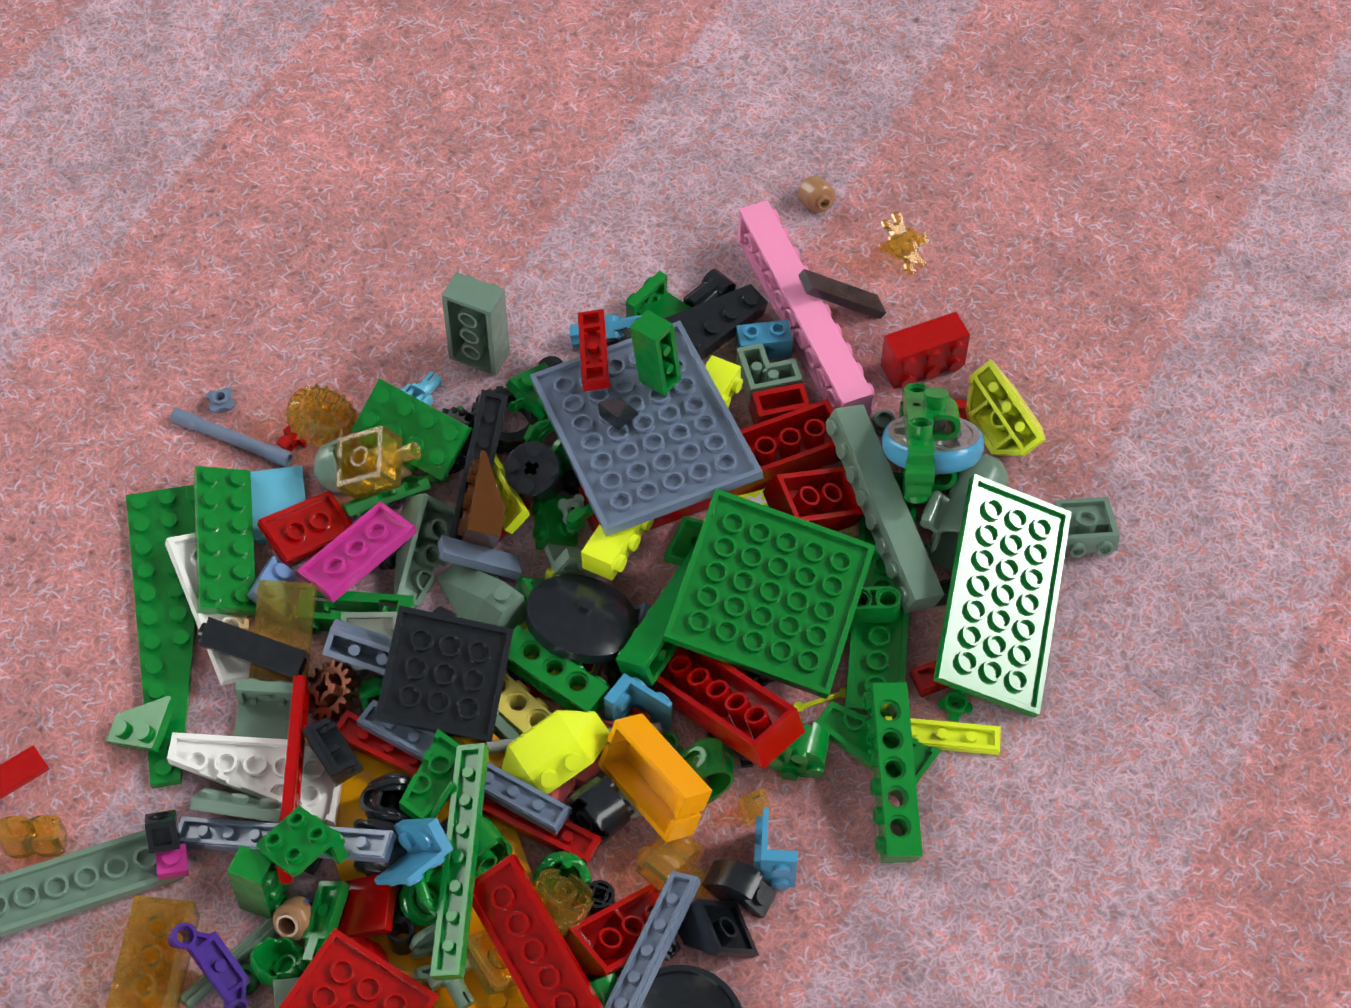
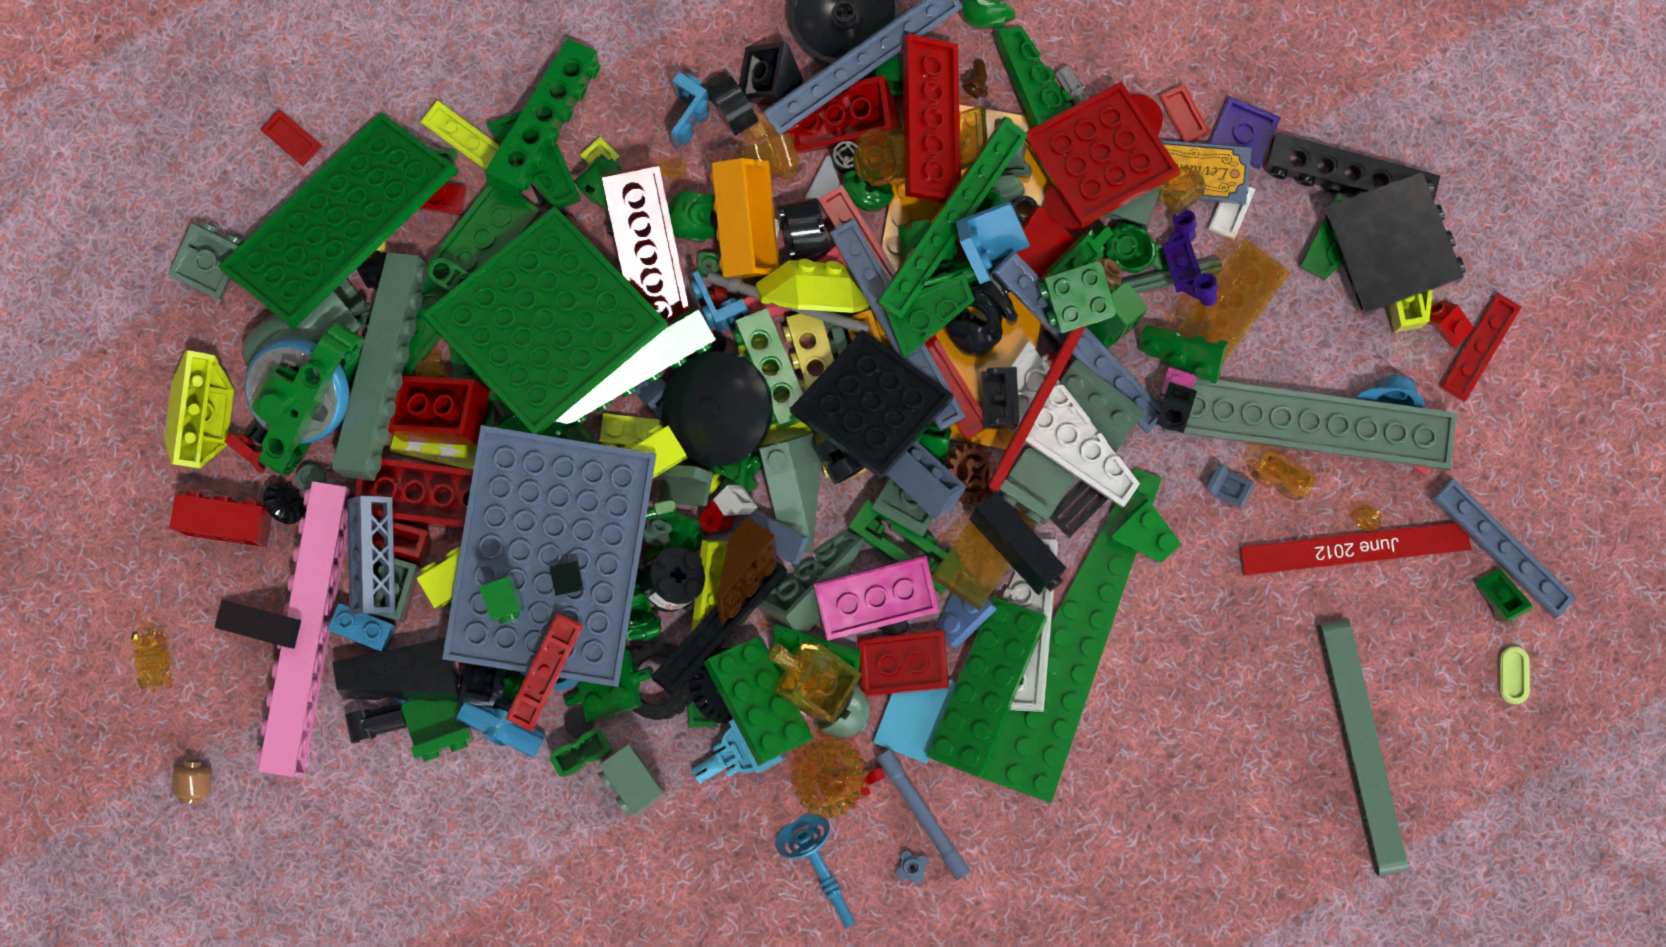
camera: 155 degrees left, 25 degrees up
none -> red tile [260,109,322,167]
none -> black gear [263,480,306,524]
none -> sand blue fence [347,496,395,616]
none -> green brick [549,729,613,777]
none -> neon yellow tile [580,136,620,165]
none -> neon yellow plate [600,413,660,448]
none -> leg [699,485,757,533]
none -> dark azure dish [775,814,855,929]
none -> sand blue tile [804,155,841,213]
none -> black tile [1049,483,1108,538]
none -> green wing [1138,325,1229,384]
none -> sand blue bracket [1207,464,1256,510]

